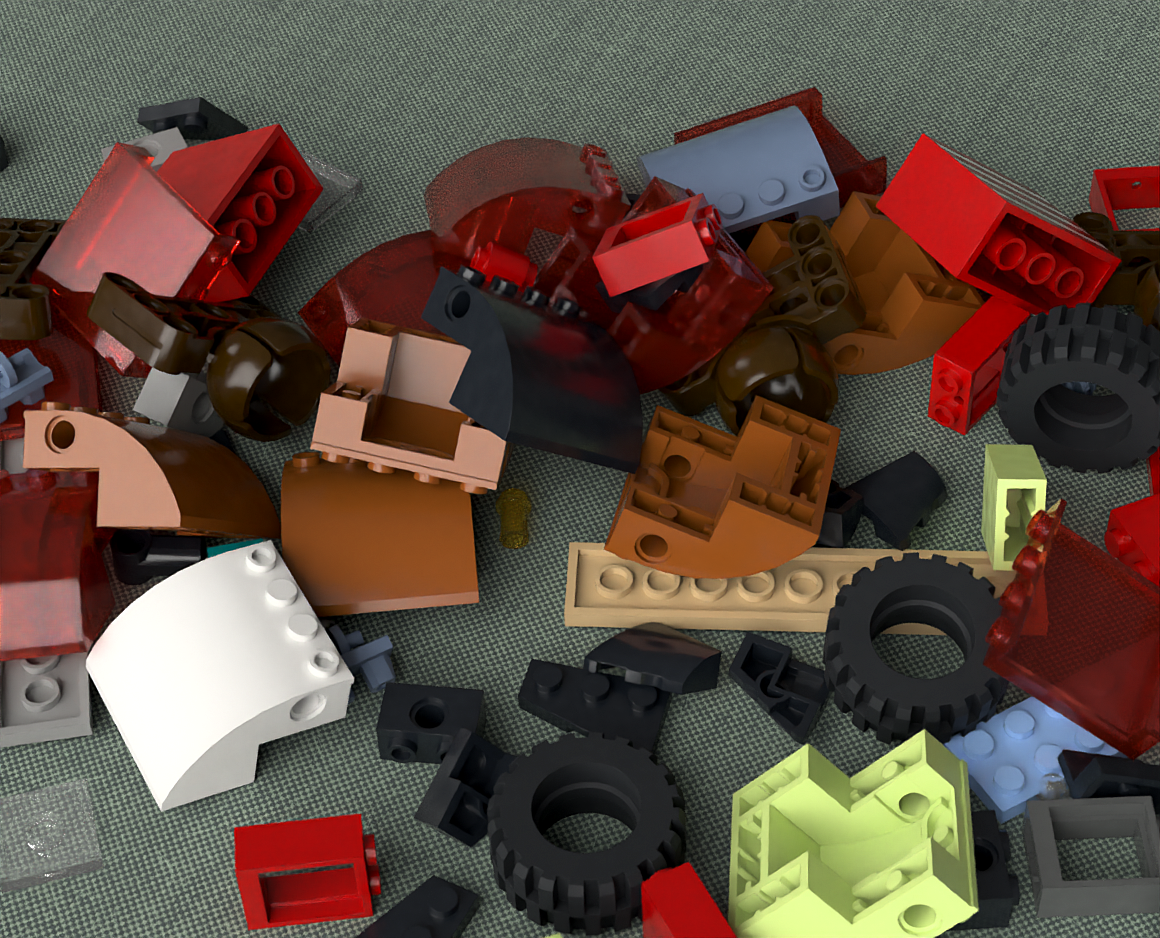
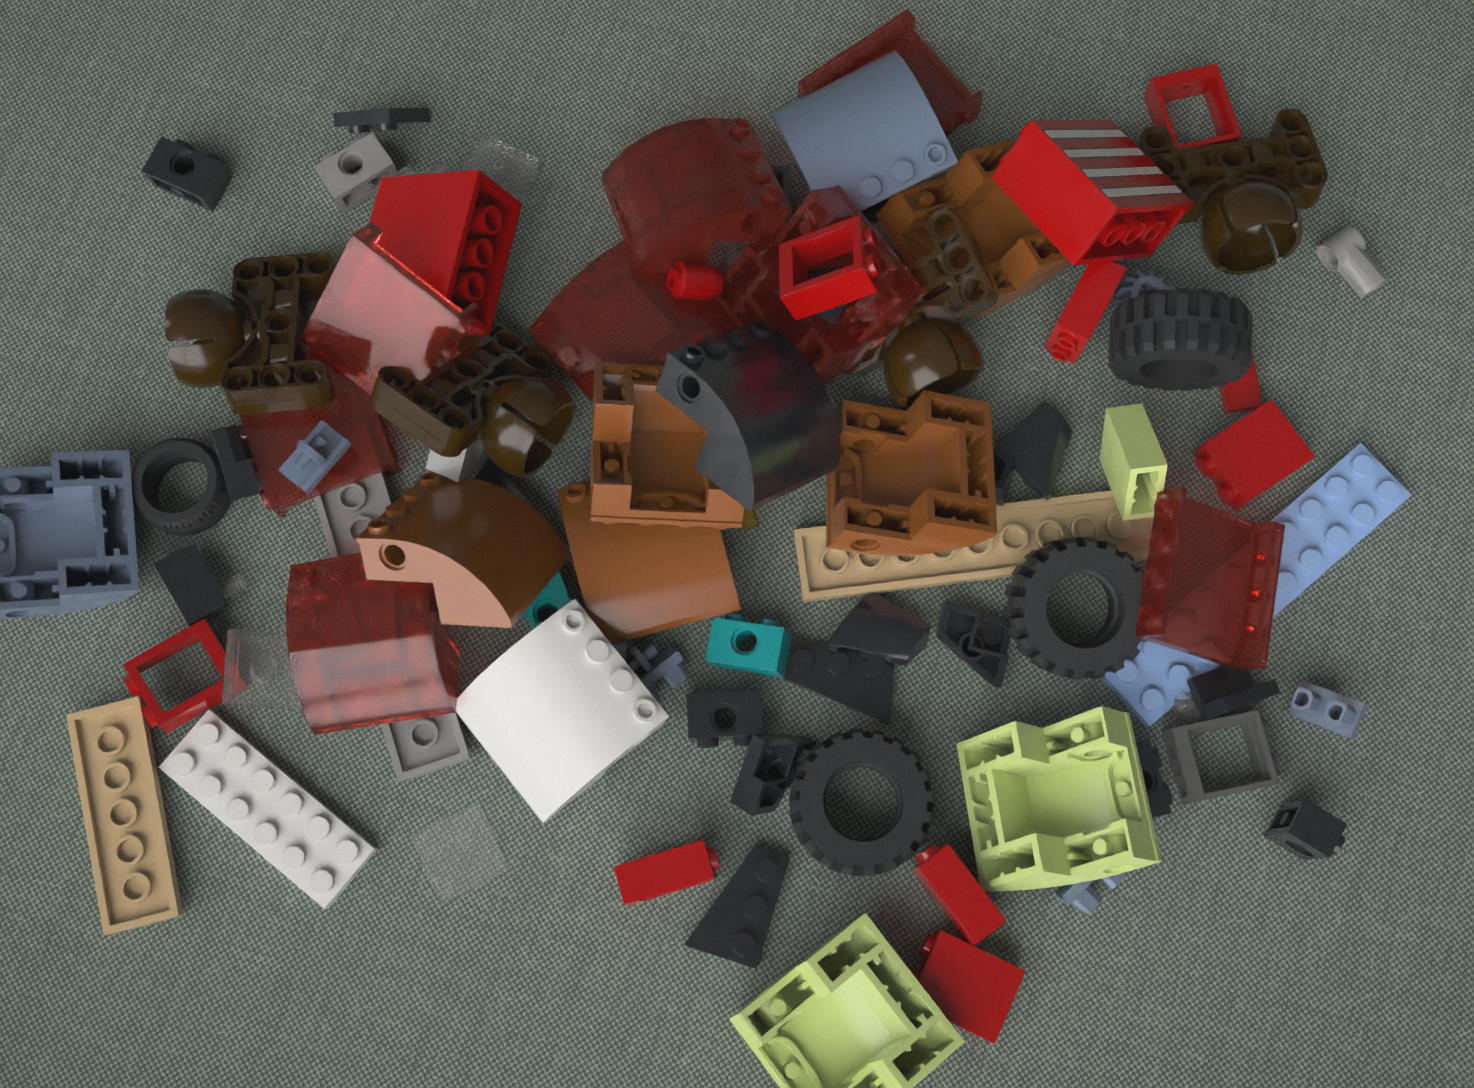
camera: 10 degrees left, 30 degrees up
none -> teal brick [705,614,792,678]

